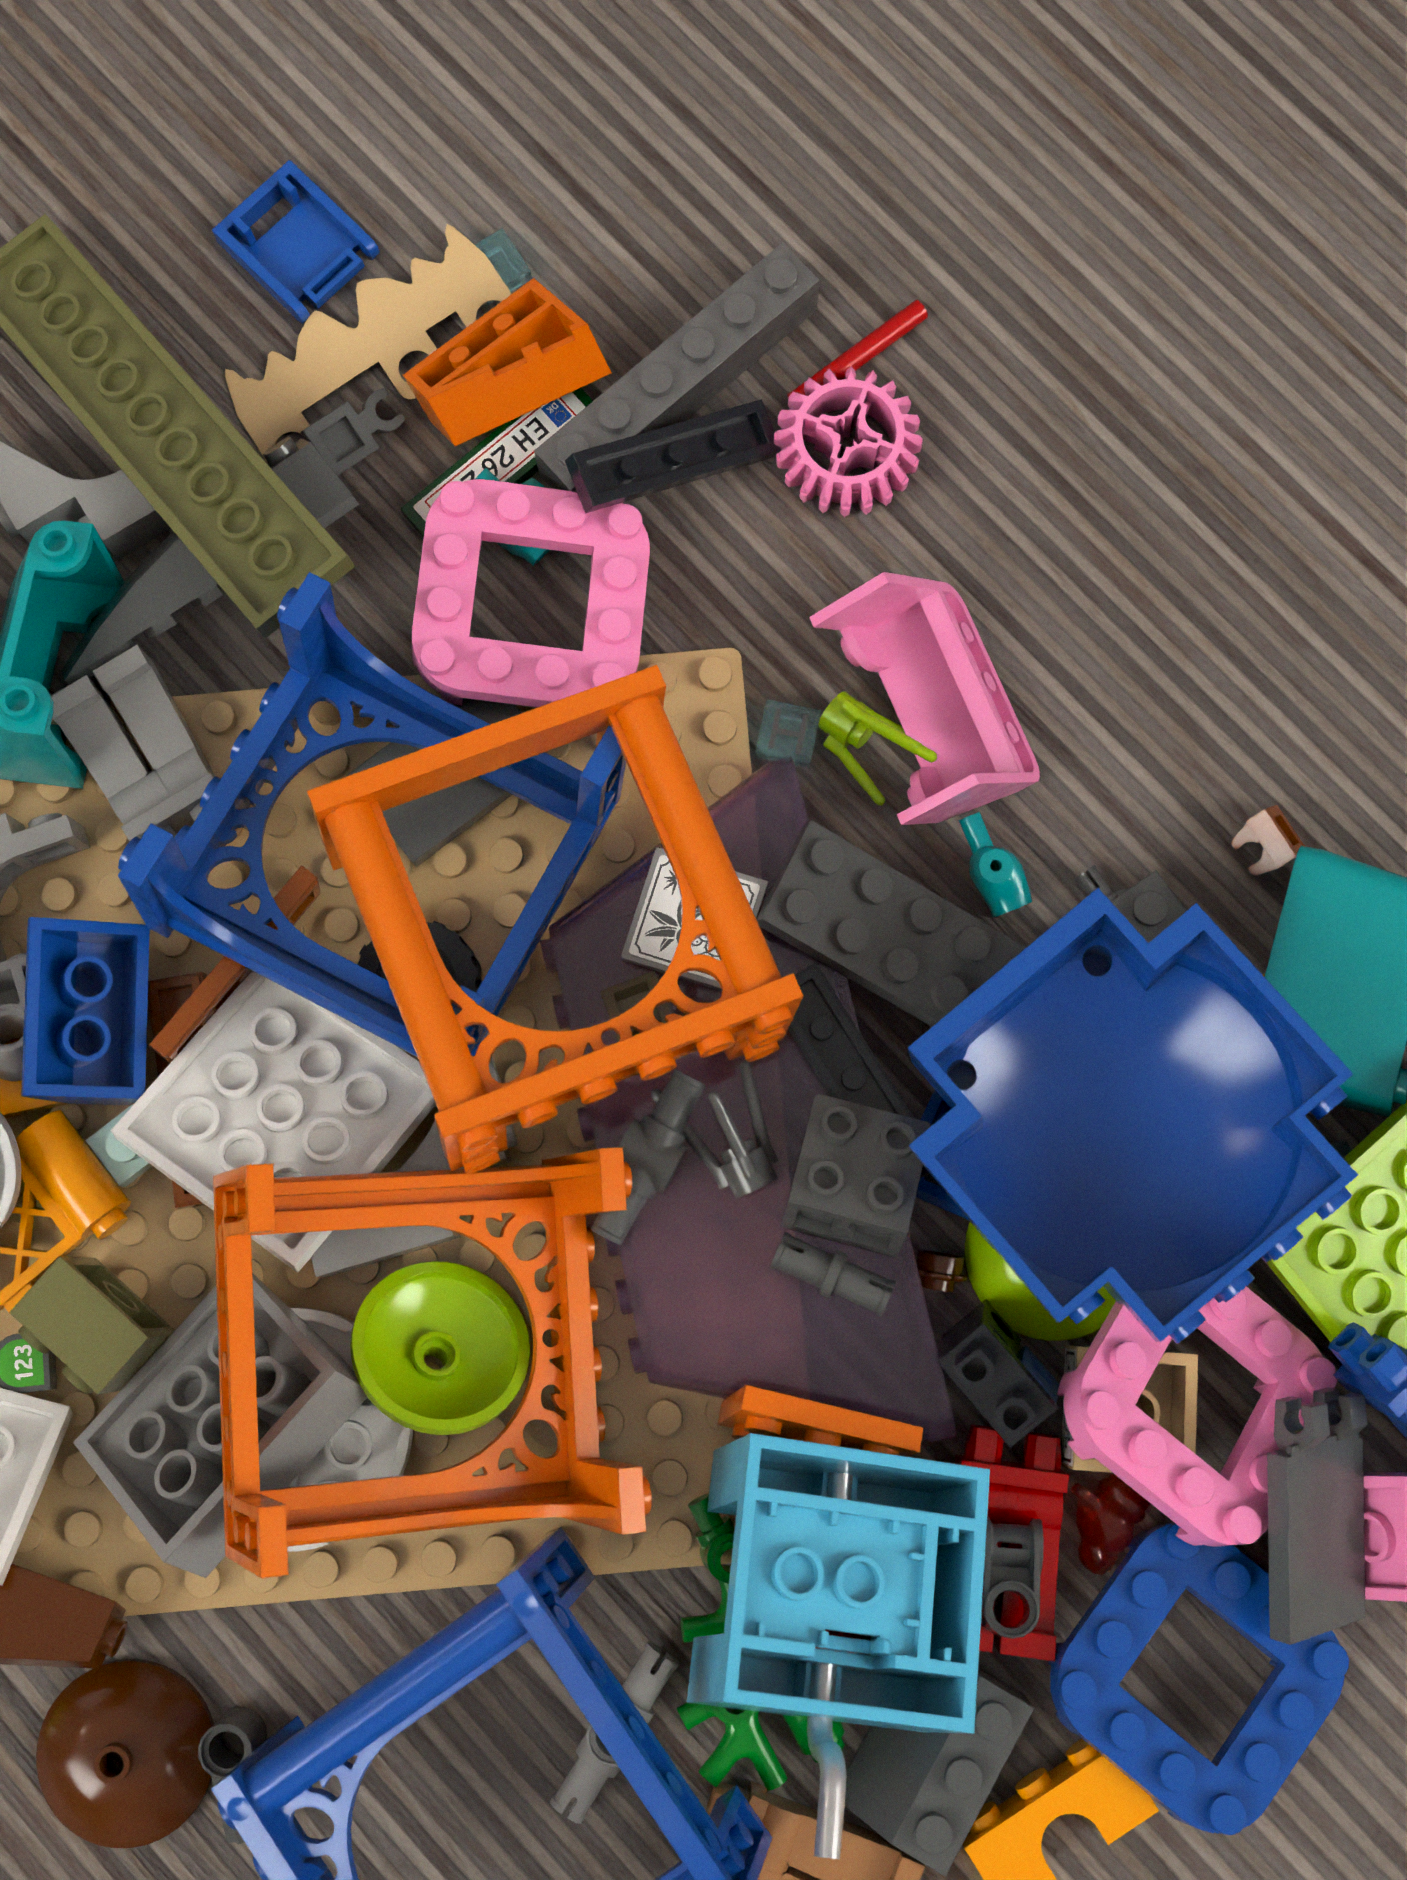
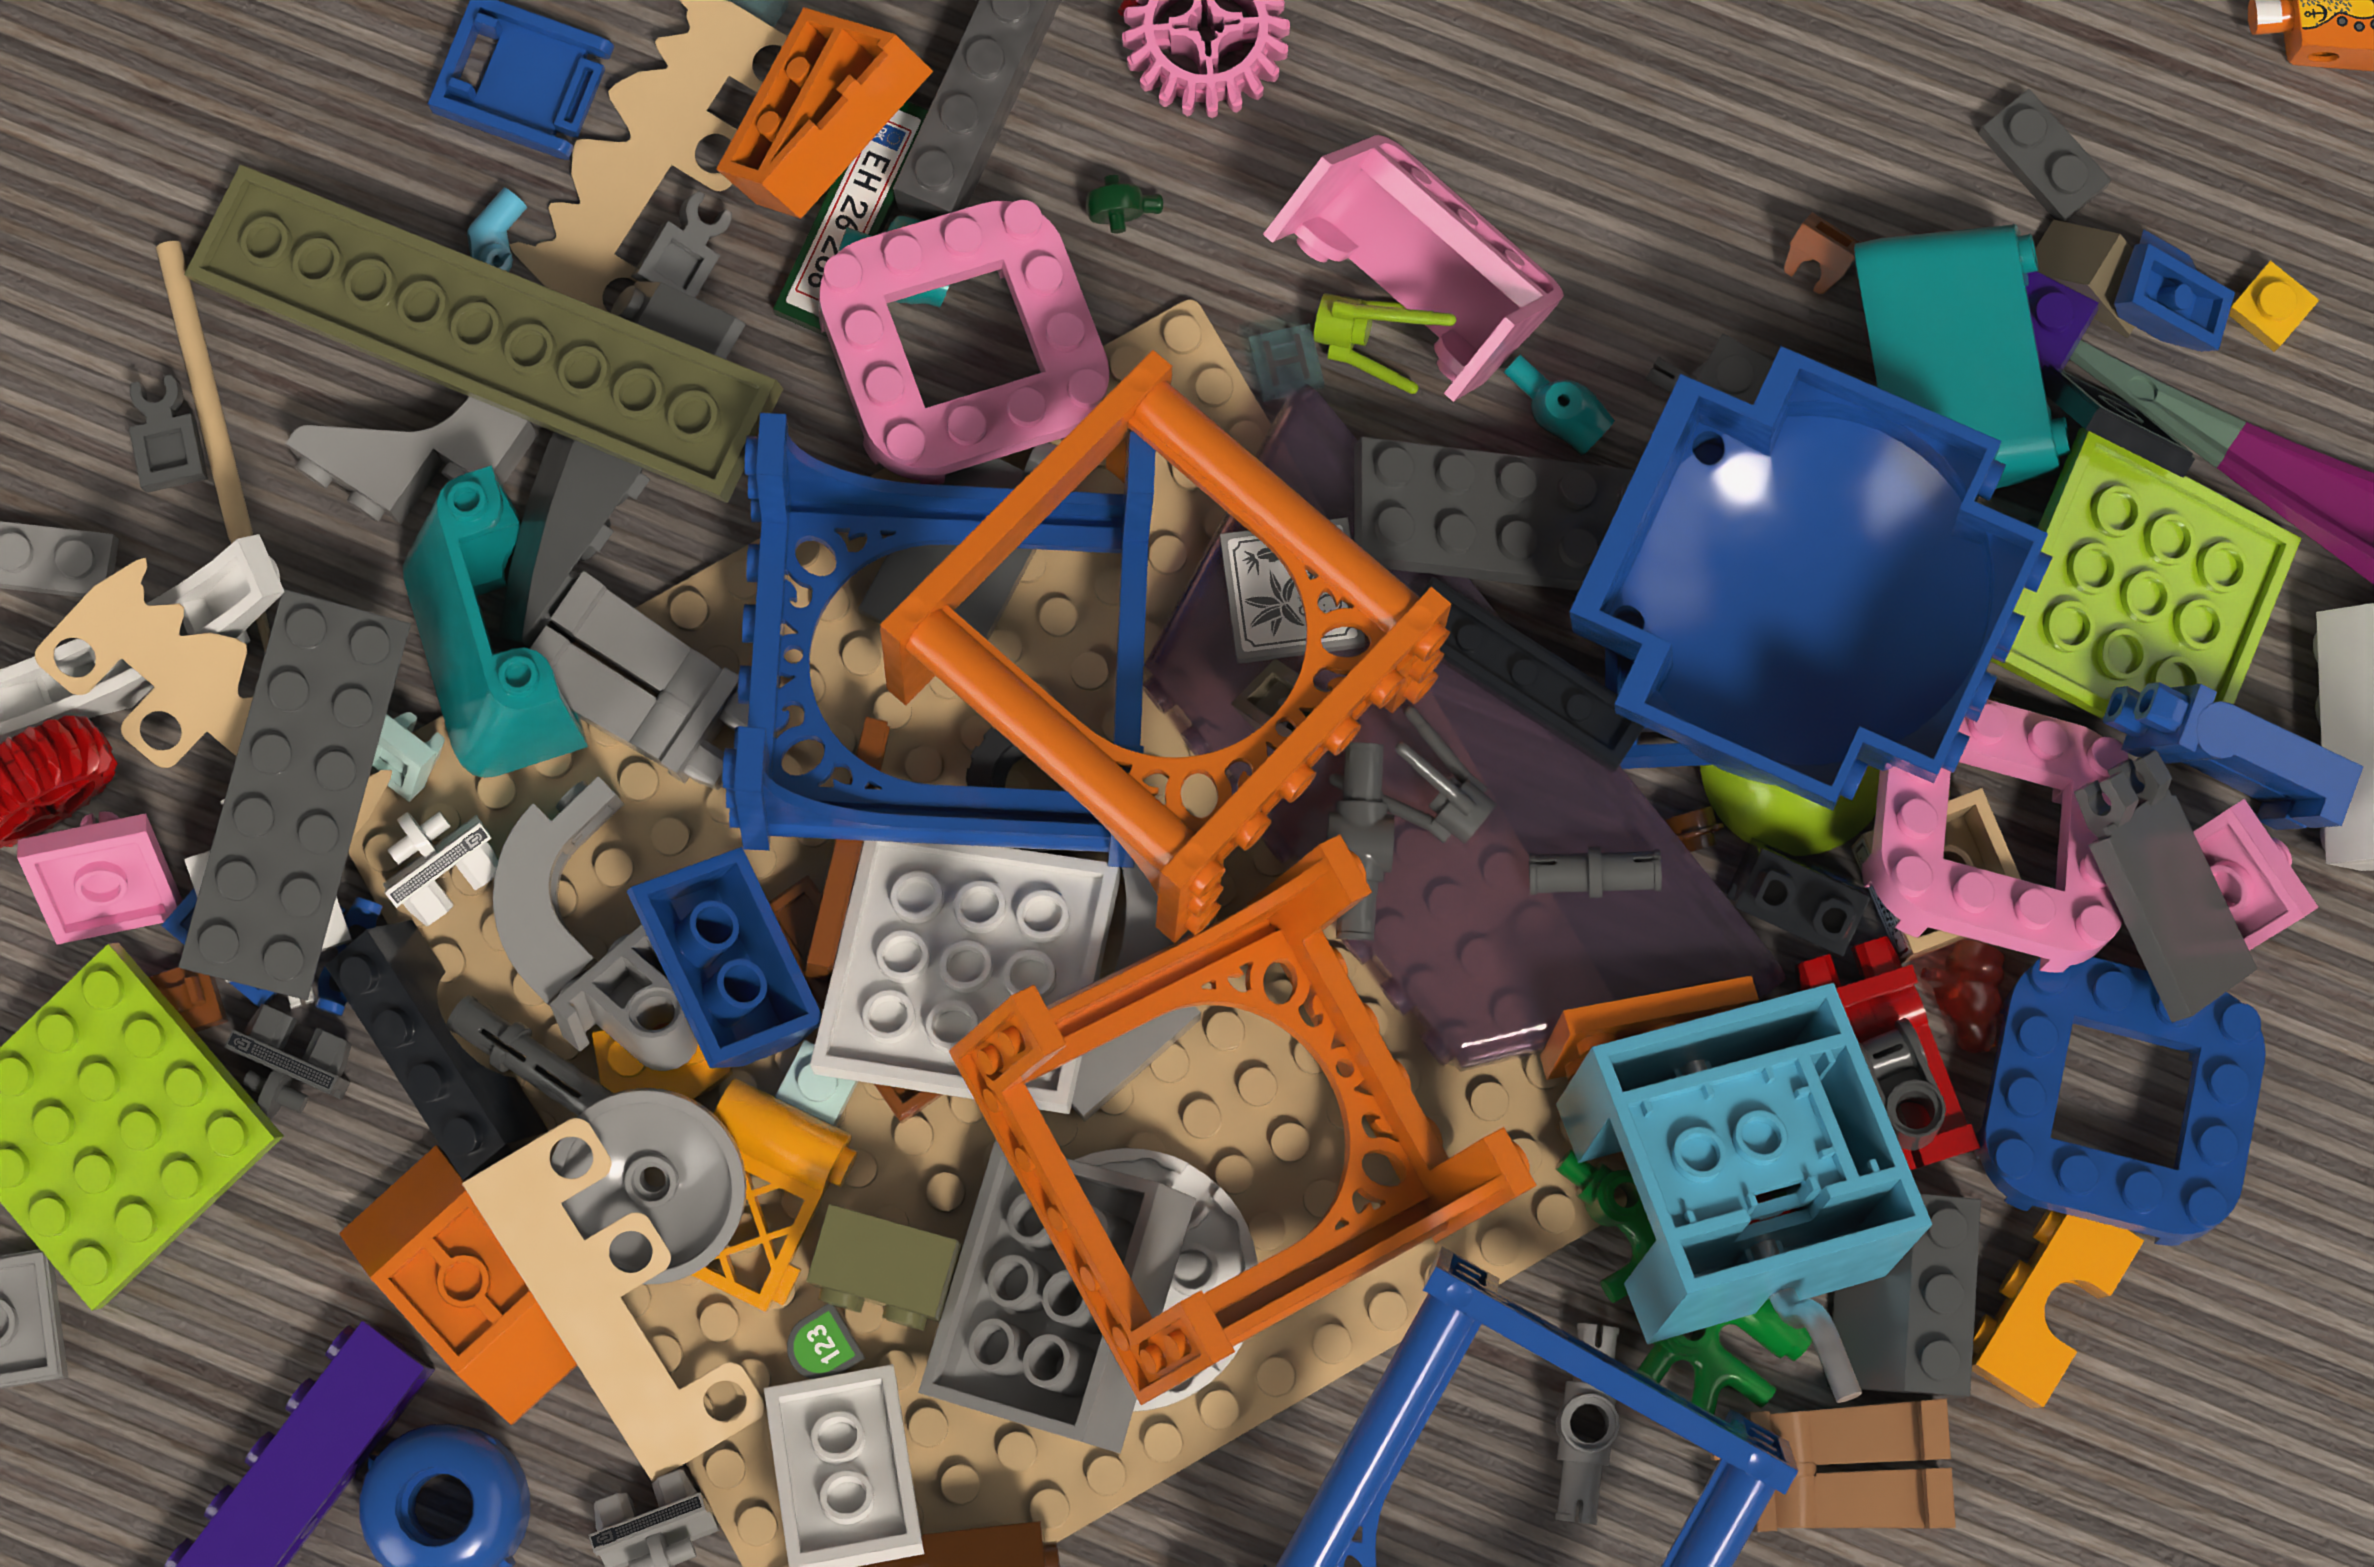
camera: 30 degrees left, 0 degrees up
lime dish [350,1261,530,1435] -> none
black plate [565,399,781,514] -> none
dark grey bracket [781,1094,931,1258] -> none
none -> medium azure arm [467,187,527,272]
none -> dark green piece [1086,175,1163,234]

